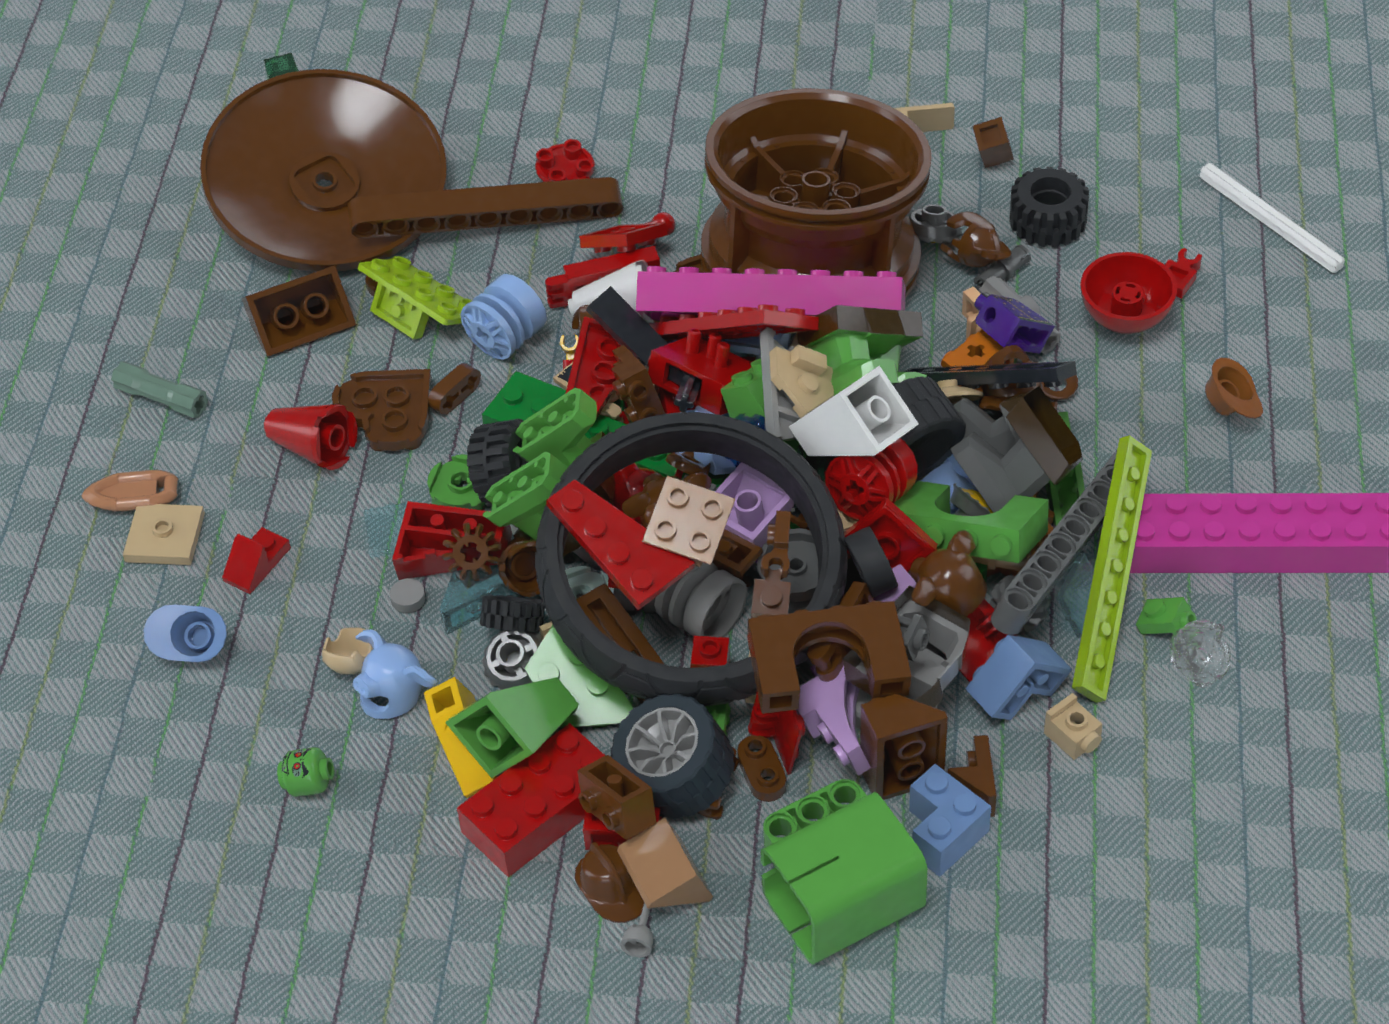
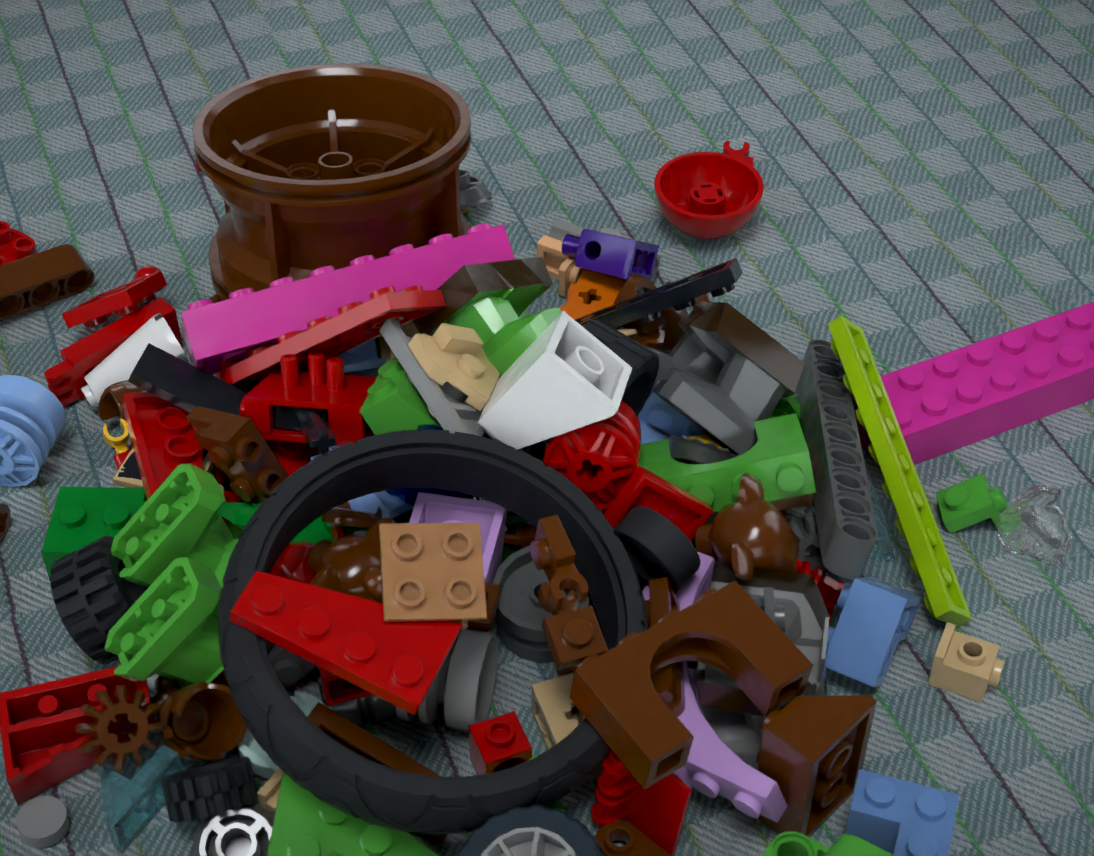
camera: 30 degrees left, 5 degrees down
bright green plate [427,454,485,510] -> none
reddish brown helmet [940,211,1012,268] -> none
reddish brown slope [948,735,997,817] -> none
reddish brown brick [972,117,1014,168] -> none
dark grey pin [974,245,1031,291] -> none
black tyre [1009,167,1089,247] -> none
white axle [1200,163,1345,273] -> none
dark orange piece [1205,357,1263,419] -> none

